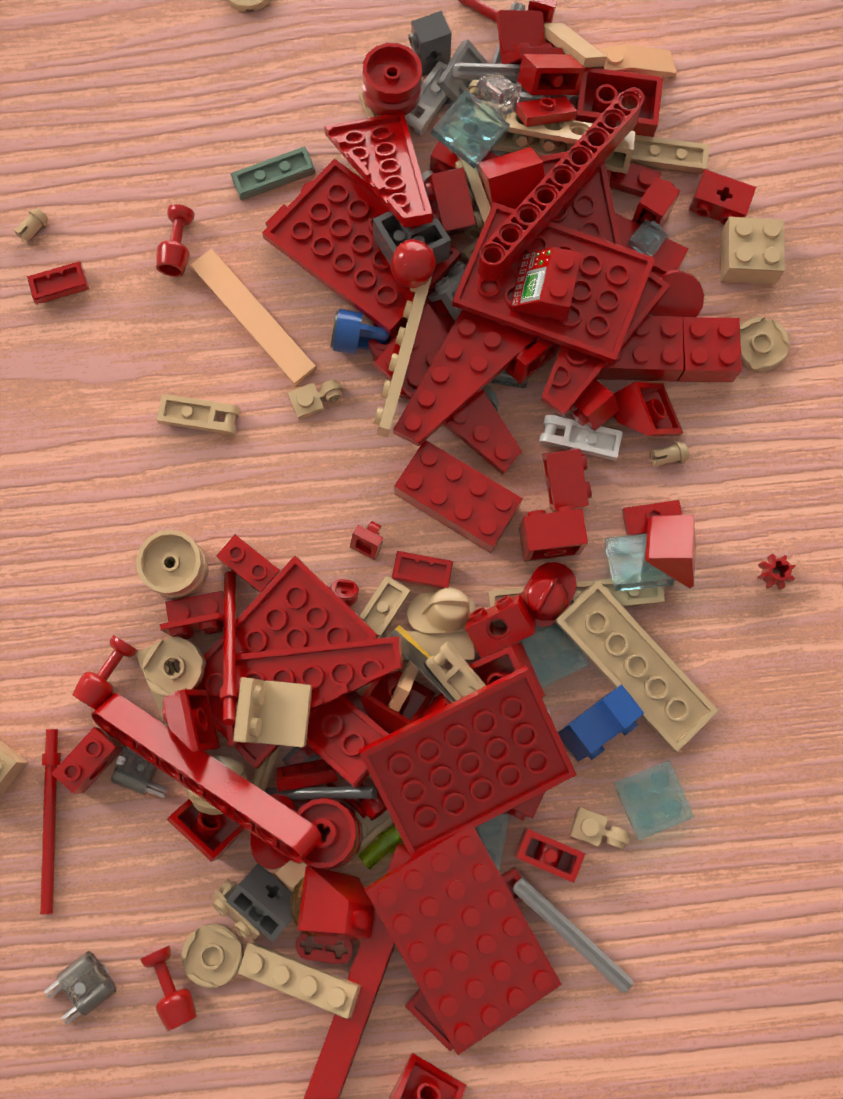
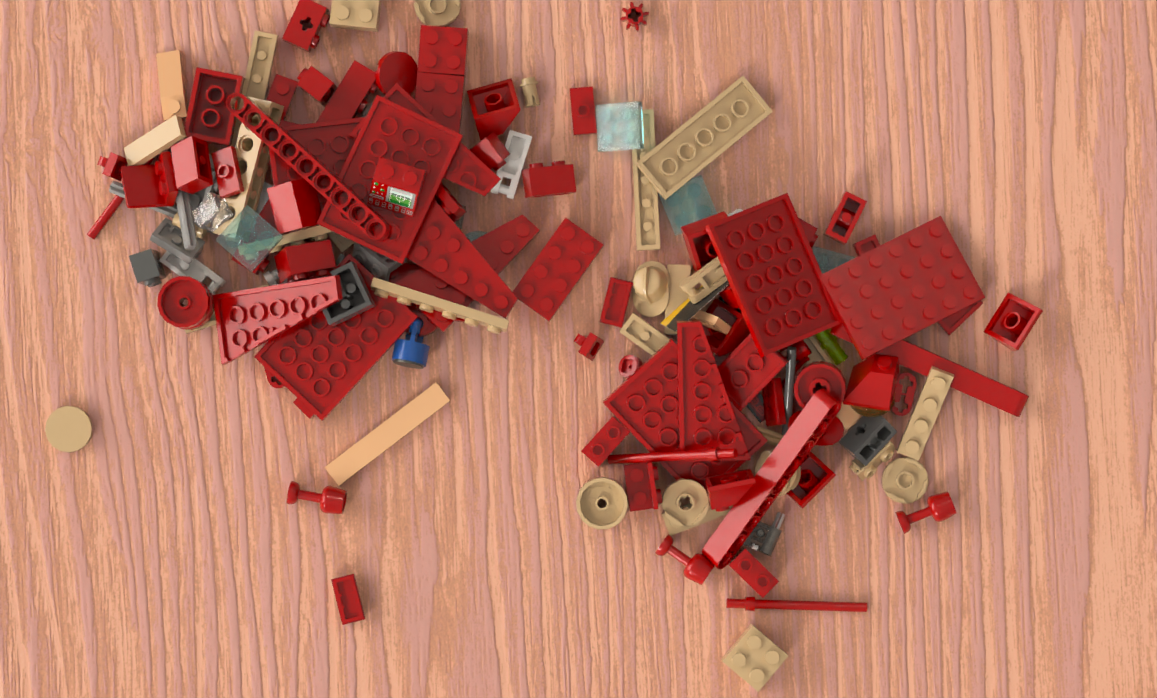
camera: 80 degrees left, 10 degrees up
tan pin [13,208,49,243] -> none
clear smoke piece [44,951,116,1024] -> none
tan plate [157,394,241,436] -> none
sand green tile [230,146,316,201] -> none
tan bracket [233,677,312,747] -> none
tan plate [288,379,343,420] -> none
red hair [390,239,436,289] -> none
red brick [465,594,536,658] -> none
light grey axle [513,878,633,993] -> none
red brick [519,506,588,562] -> none
red piece [521,562,577,627] -> none
blue brick [558,684,644,762] -> none
tan plate [569,807,630,849] -> none
clear light blue plate [613,760,694,840] -> none
clear light blue tile [628,219,668,257] -> none
slope [645,515,696,589] -> none

